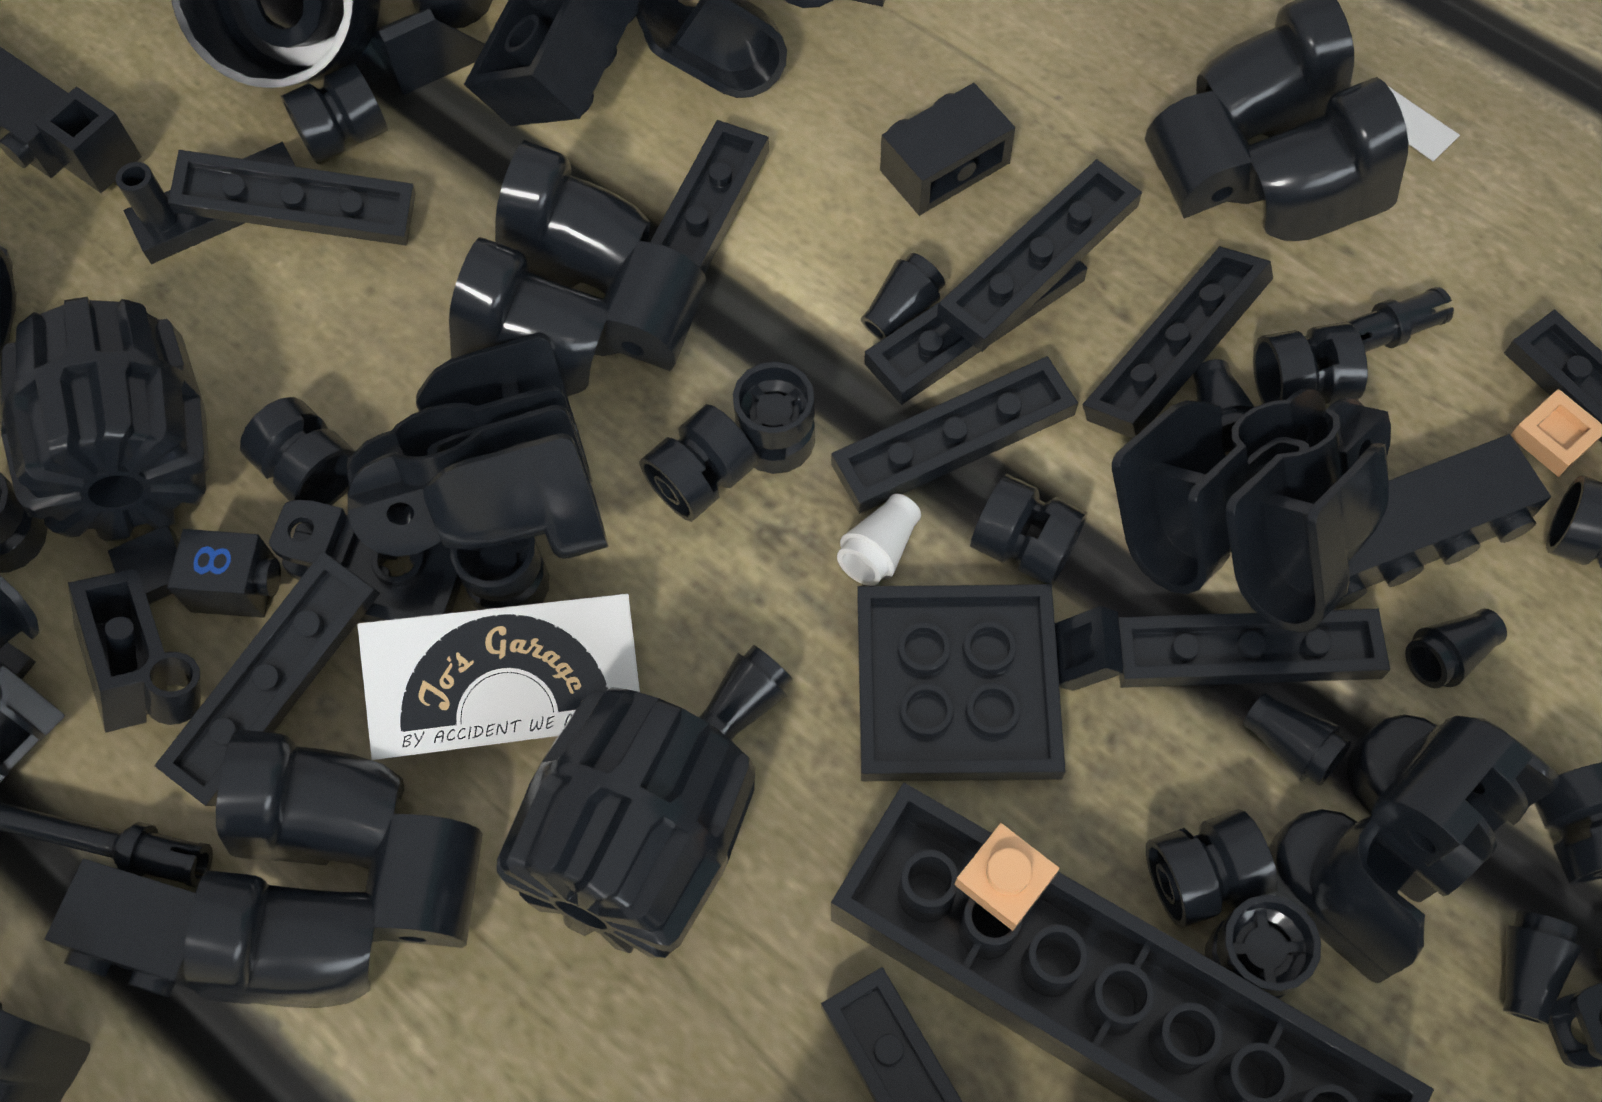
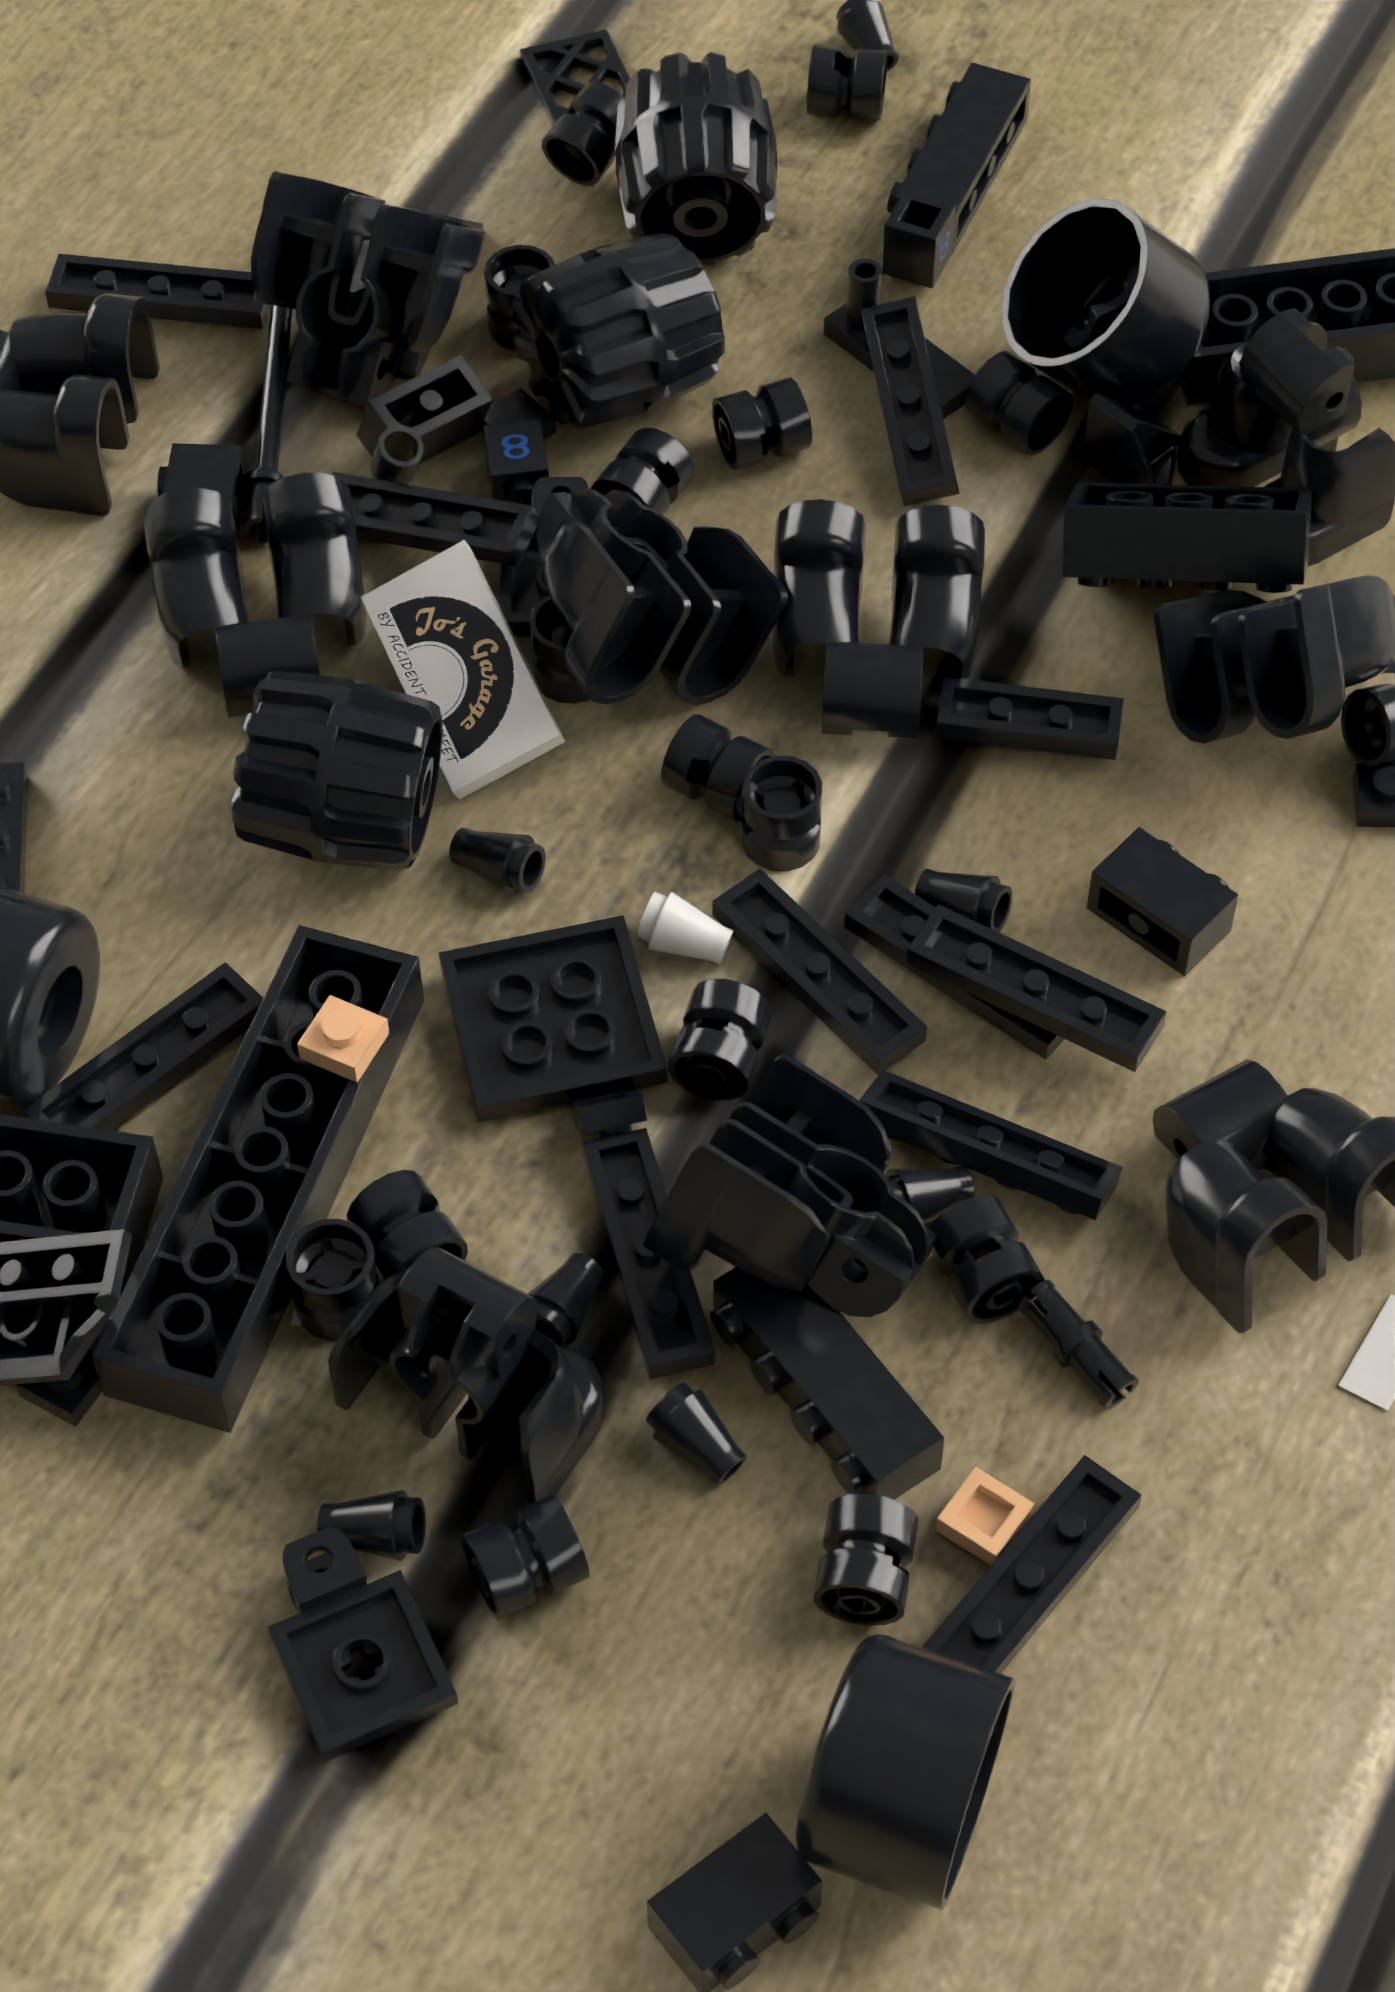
camera: 75 degrees right, 10 degrees down
none -> black wheel [712,377,812,469]

